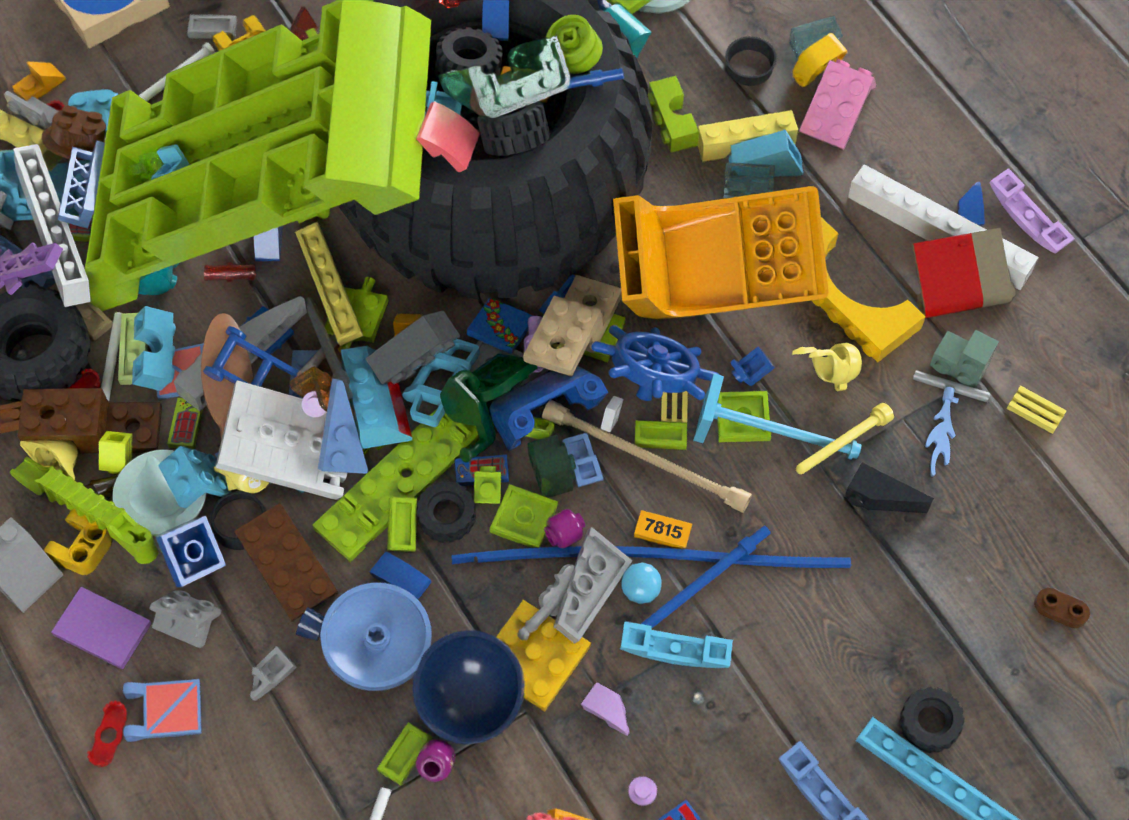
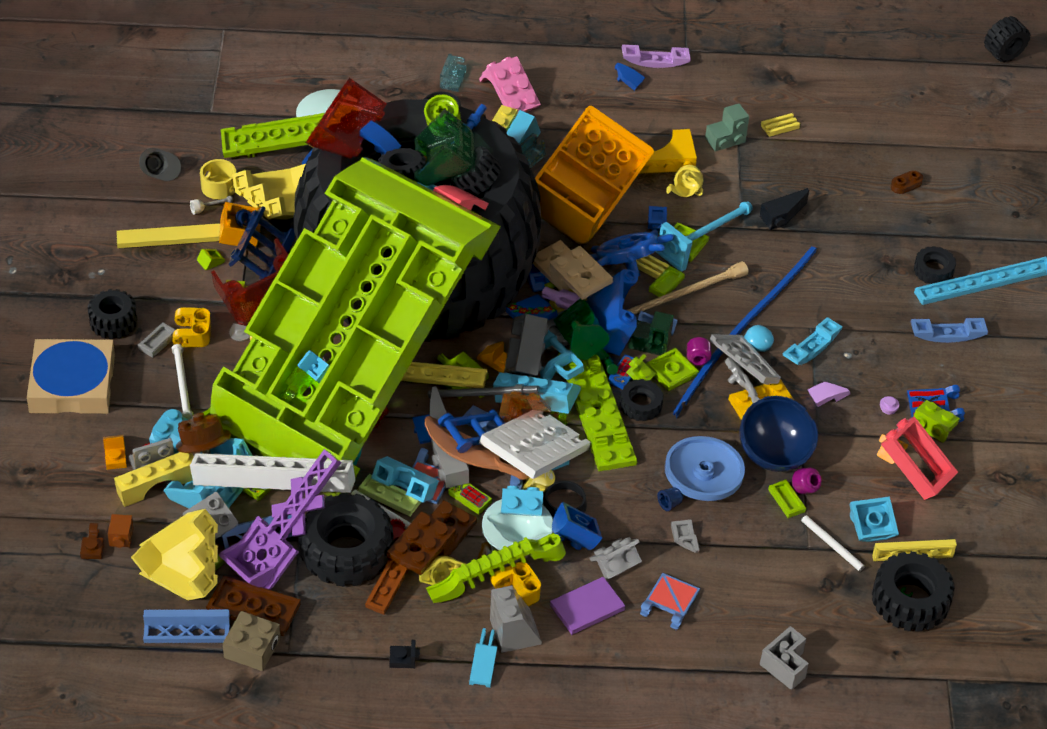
camera: 60 degrees left, 15 degrees down
medium blue fence [57,141,105,229] -> none
red piece [87,701,127,767] -> none
neon yellow brick [99,431,132,474] -> none
reddish brown plate [234,503,338,622] -> none
light grey bar [297,334,339,380] -> none
lavender plate [302,391,328,417] -> none
medium blue wing [318,378,368,474] -> none
blue slope [370,552,432,599] -> none
lime tile [387,497,417,552] -> none
white tile [601,396,623,432] -> none
light orange tile [634,510,692,549] -> none
blue bar [641,525,771,629] -> none
yellow piece [792,33,848,87] -> none
light yellow piece [796,403,894,474] -> none
white brick [848,165,1038,290] -> none
red door [912,228,1015,318] -> none
light grey bar [913,370,990,402] -> none
light blue piece [925,387,959,477] -> none

